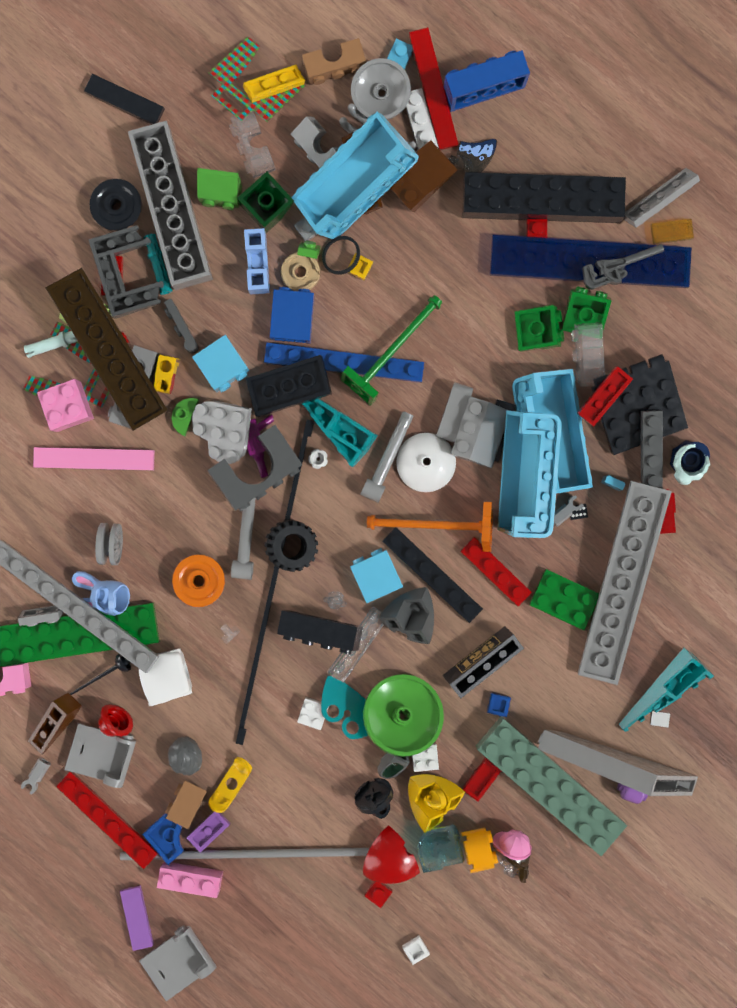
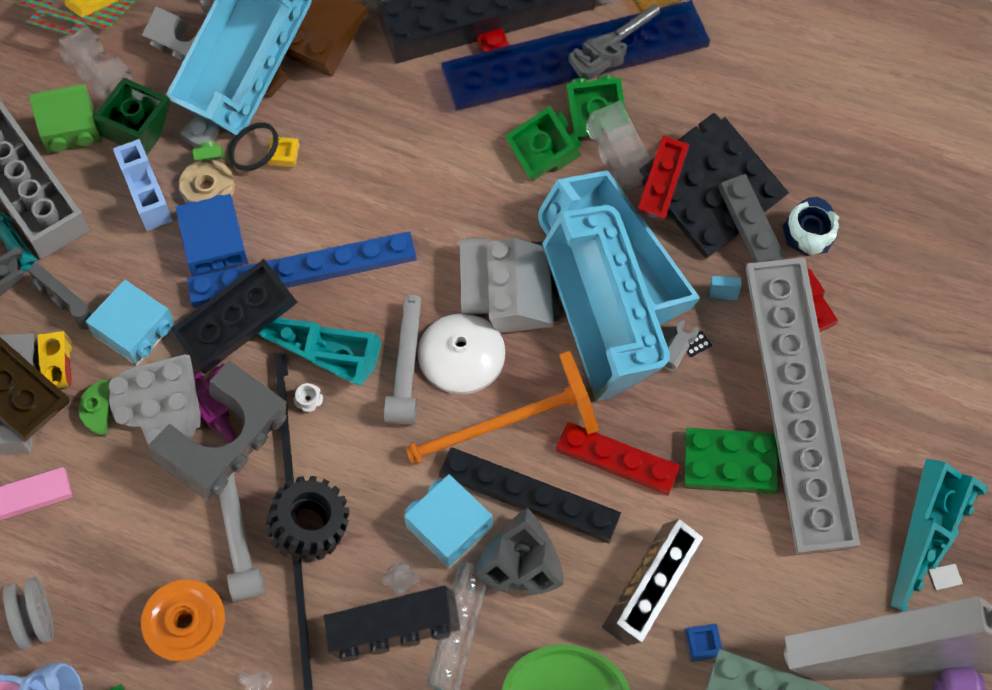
camera: 20 degrees left, 25 degrees down
green tile [341,295,442,406] -> none

